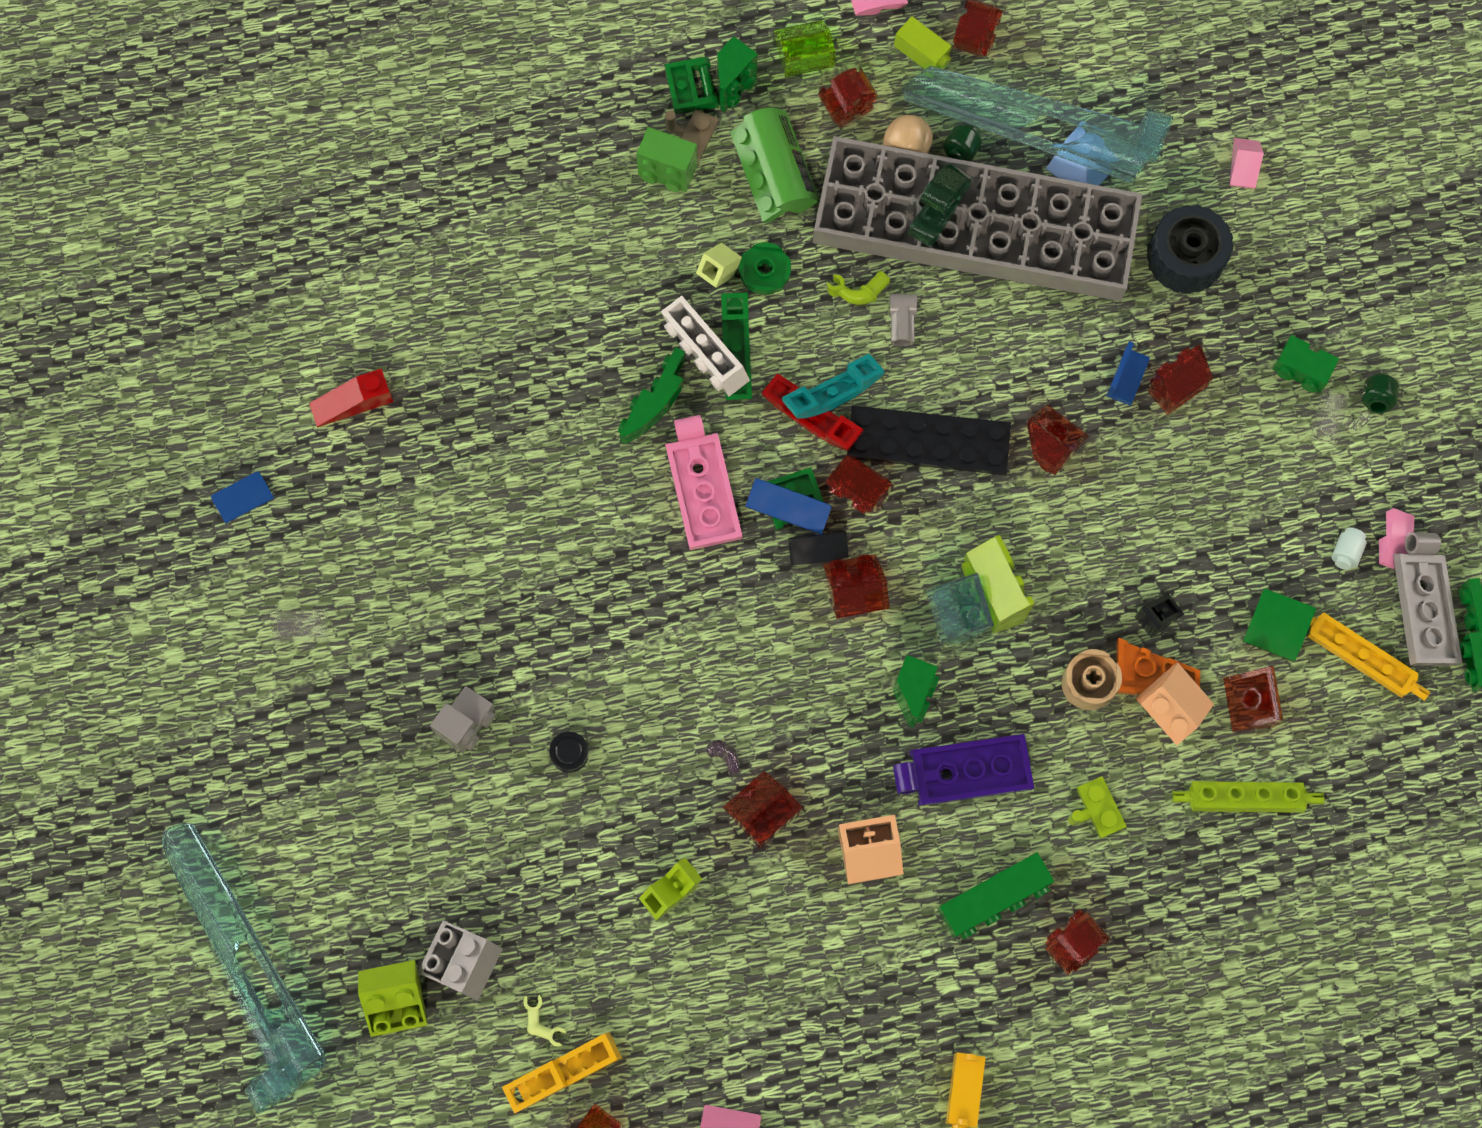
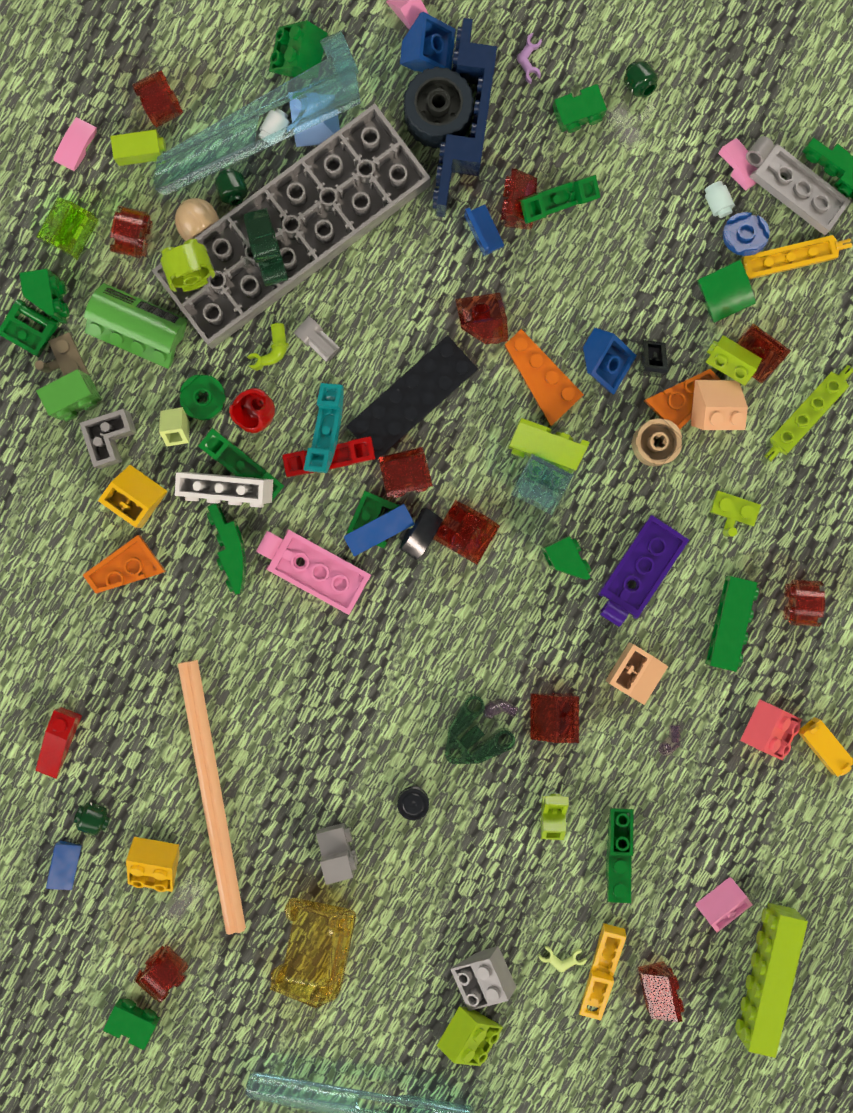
camera: 45 degrees left, 15 degrees up
none -> dark green head [73,802,110,836]
none -> light grey brick [79,409,137,469]
none -> orange wing [83,535,166,594]
none -> yellow slope [98,465,168,528]
none -> green brick [103,998,160,1050]
none -> yellow slope [126,837,179,892]
none -> clear red brick [134,944,189,1003]
none -> lime brick [160,239,215,292]
none -> light nougat axle [178,660,246,935]
none -> red piece [229,388,275,433]
none -> white brick [258,108,290,146]
none -> green slope [269,20,328,80]
none -> clear yellow windscreen [270,898,356,1008]
none -> blue slope [400,12,456,72]
none -> dark blue bracket [433,18,497,217]
none -> clear green connector [445,694,515,764]
none -> orange wing [504,329,584,427]
none -> lavender arm [517,33,542,84]
none -> green slope [520,175,601,224]
none -> blue slope [583,327,637,395]
none -> green slope [606,808,634,903]
none -> arm [658,725,681,756]
none -> lime brick [706,335,762,386]
none -> tile [722,212,770,256]
none -> coral slope [740,699,802,760]

